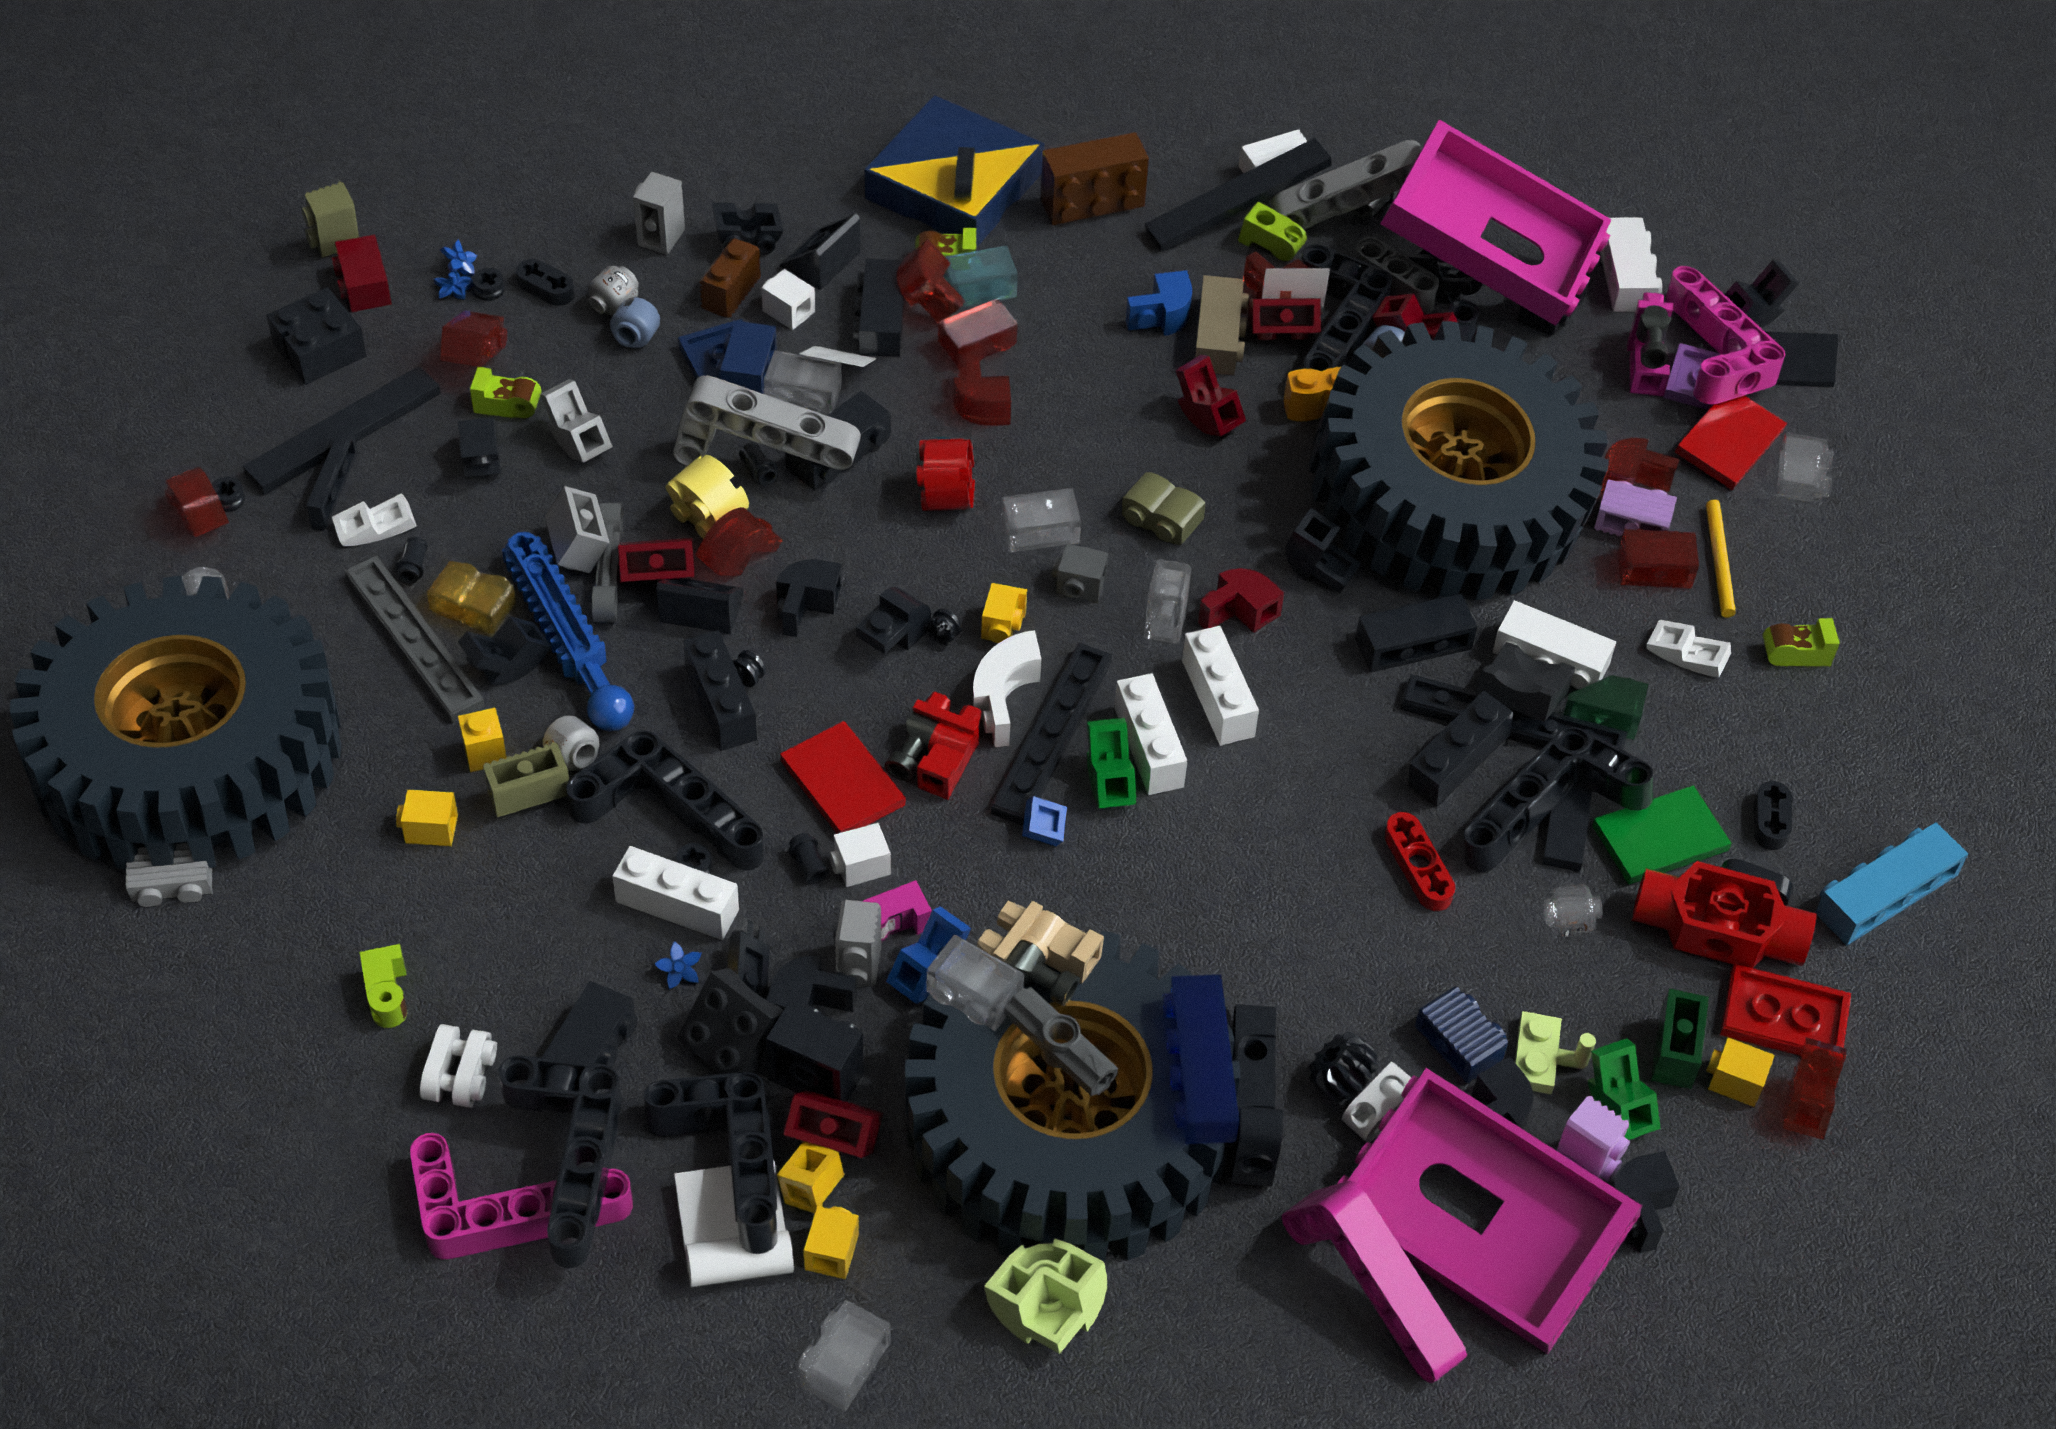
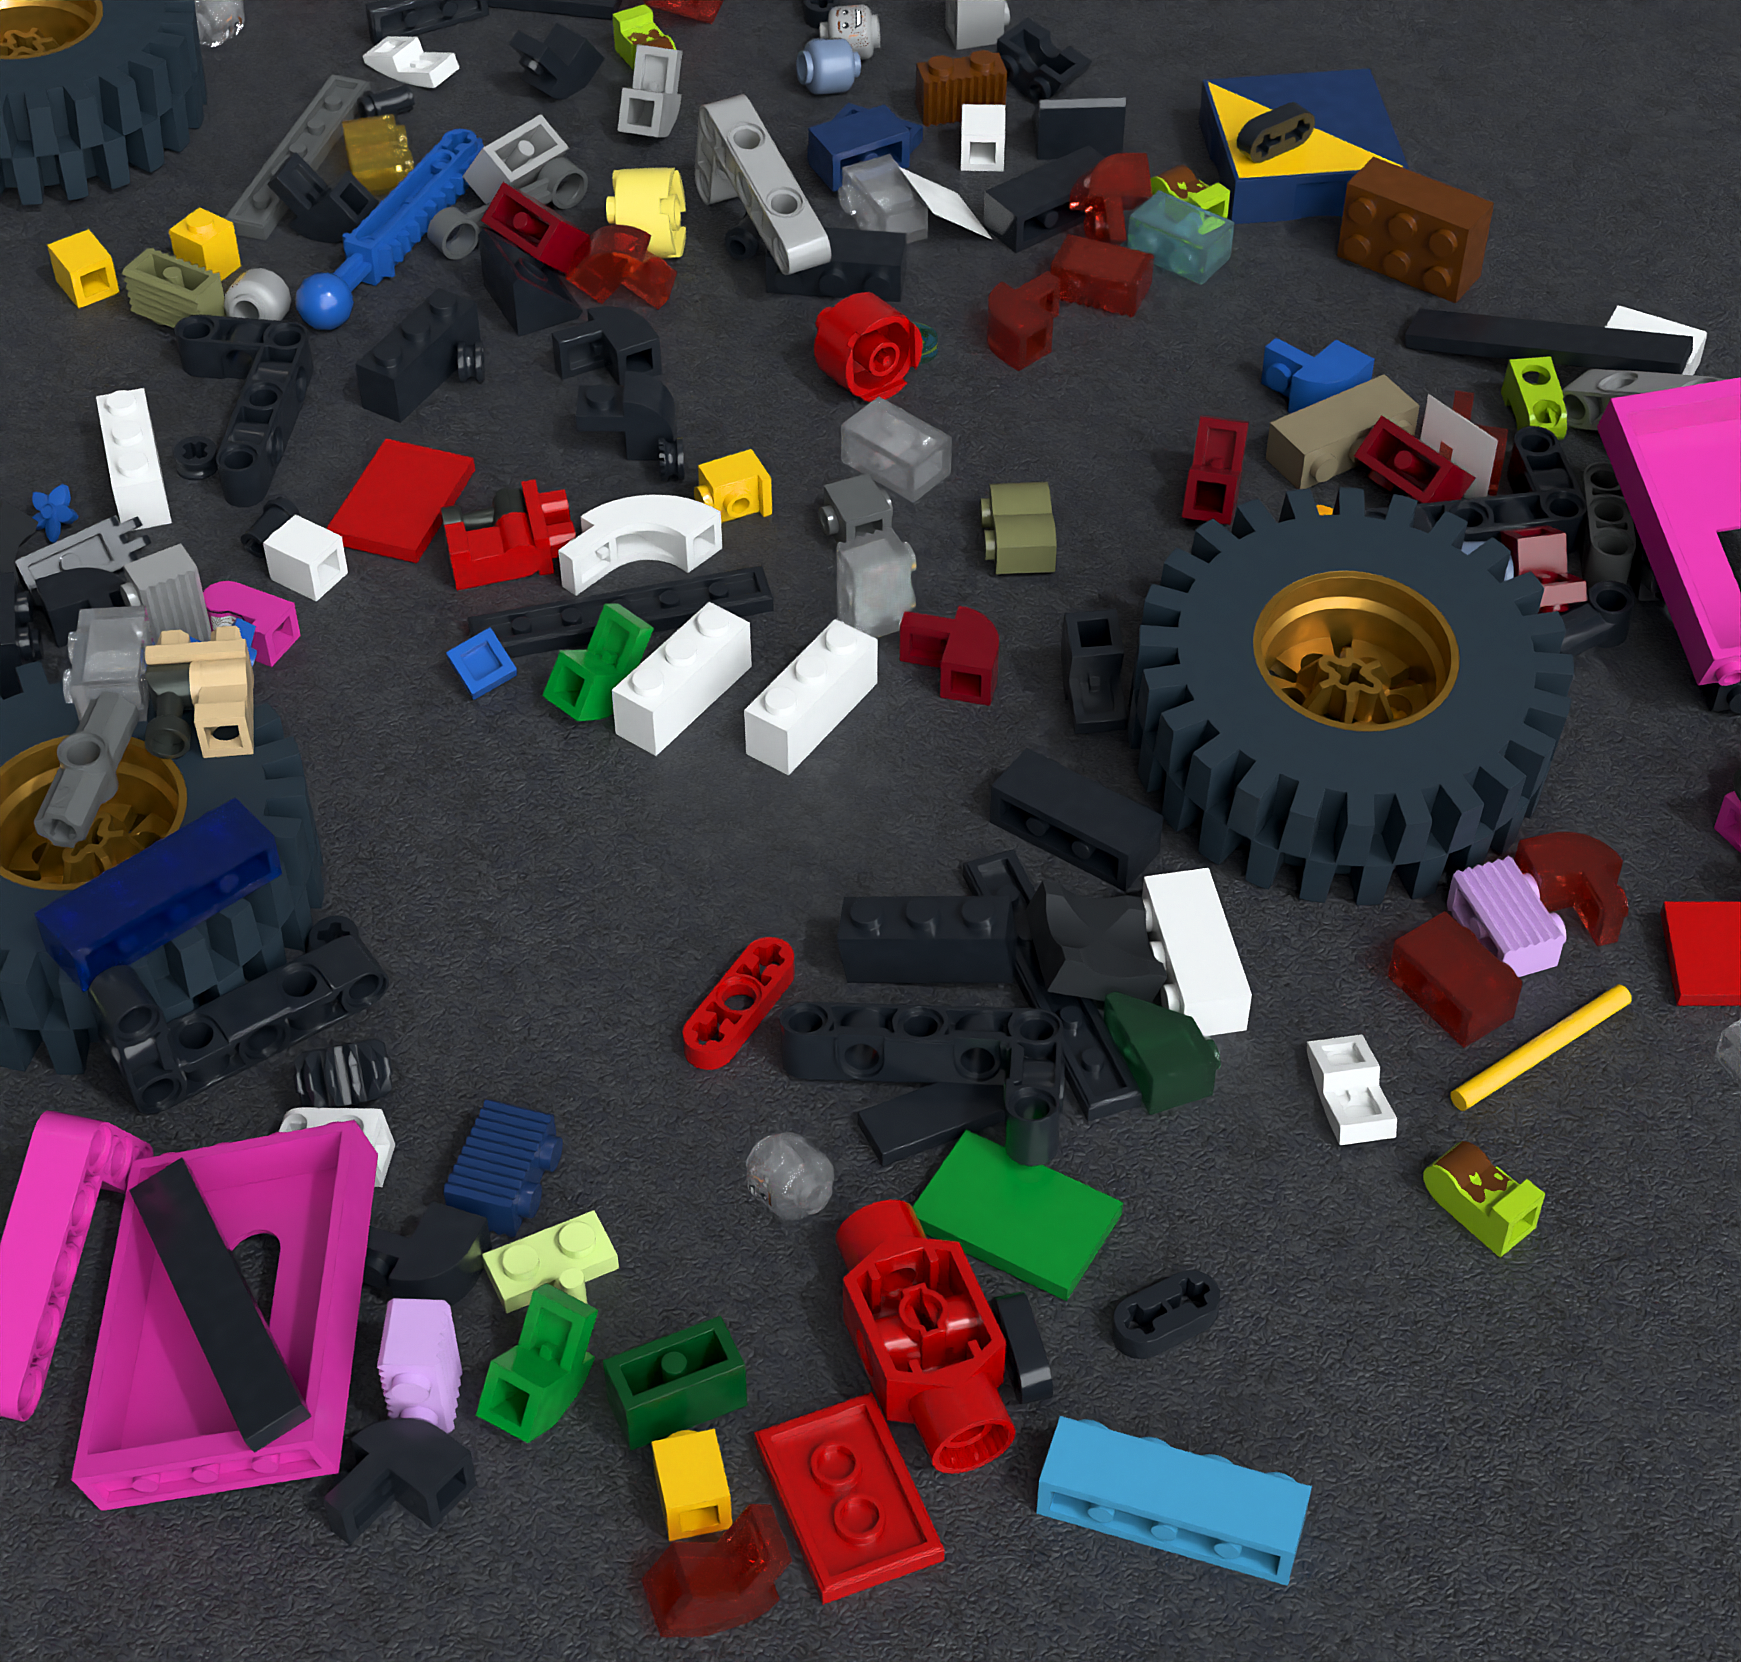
camera: 55 degrees right, 5 degrees down
none -> black tile [129,1158,312,1453]

